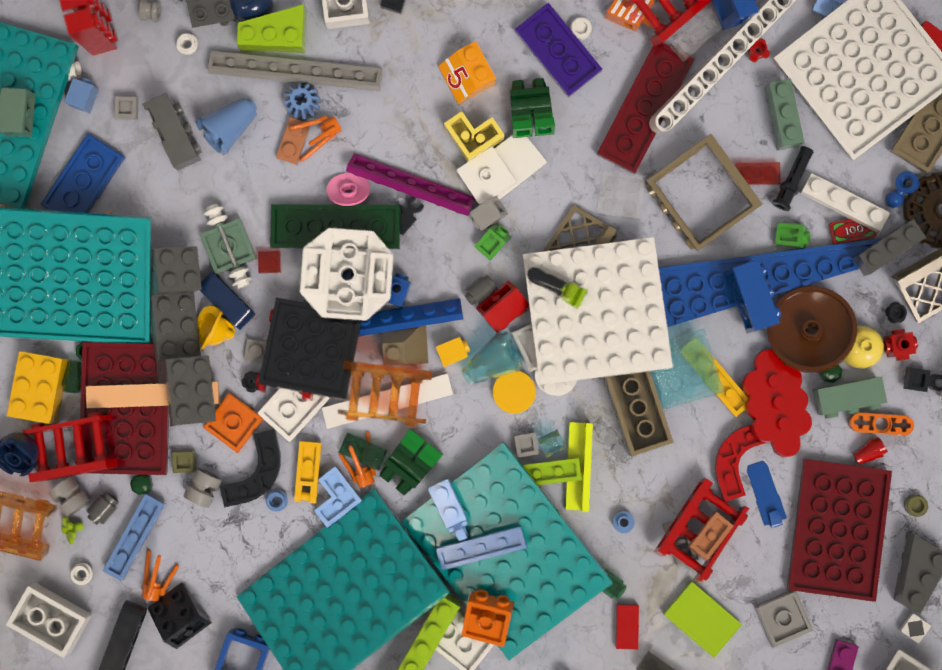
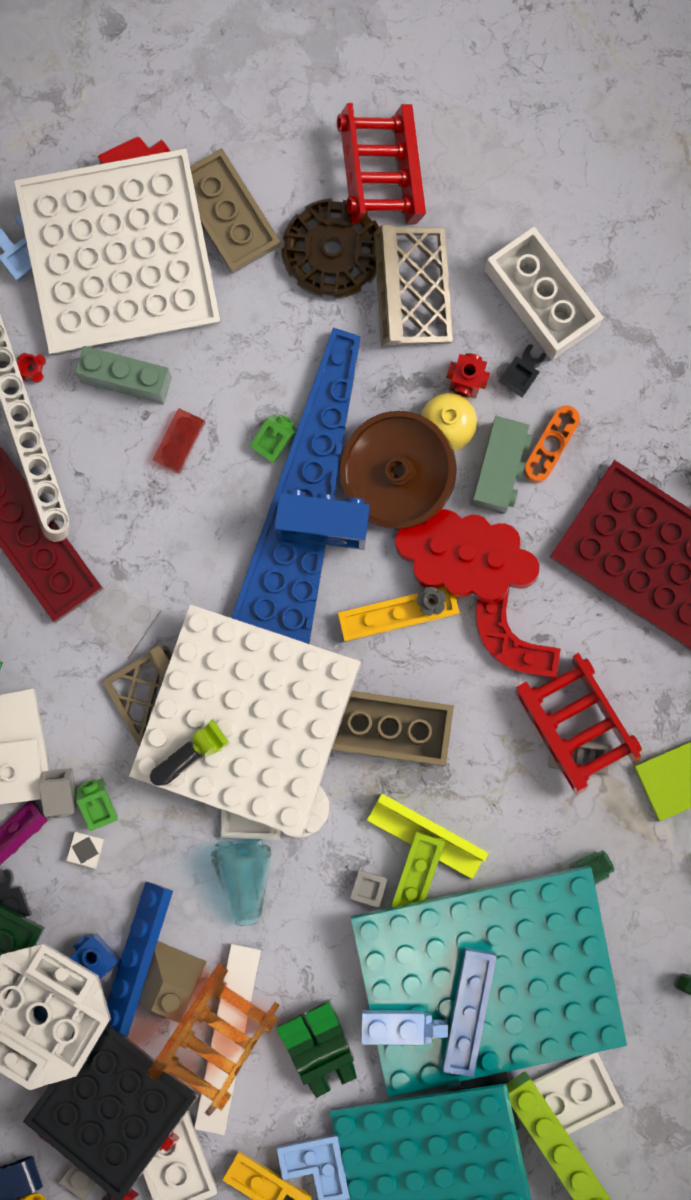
camera: 70 degrees left, 5 degrees down
orange plant [339,432,377,488] -> none
clear green plate [339,432,388,470] -> none
yellow brick [436,337,471,367] -> none
orange plate [461,590,515,647] -> none
dark grey brick [464,275,497,306] -> none
red brick [476,280,529,333] -> none
yellow tile [493,371,536,413] -> none
clear light blue plate [538,430,566,458] -> none
medium blue plate [613,511,635,533] -> none
red tile [616,604,639,650] -> none
dark tan window [645,134,763,251] -> none
clear light blue plate [650,329,724,410] -> none
nougat plate [688,512,733,561] -> none
blue piece [747,461,787,528] -> none
black pin [772,146,814,211] -> none
white plate [801,173,890,233] -> none
dark green tile [819,365,842,383] -> none
red tile [829,219,877,245] -> none
dark grey brick [852,219,926,276] -> none
red cone [853,437,888,465] -> none
blue plate [885,171,920,208] -> none
black plate [885,302,907,324] -> none
olive tile [904,495,928,517] -> none
none -> tile [67,831,105,869]
none -> dark grey plate [417,586,446,616]

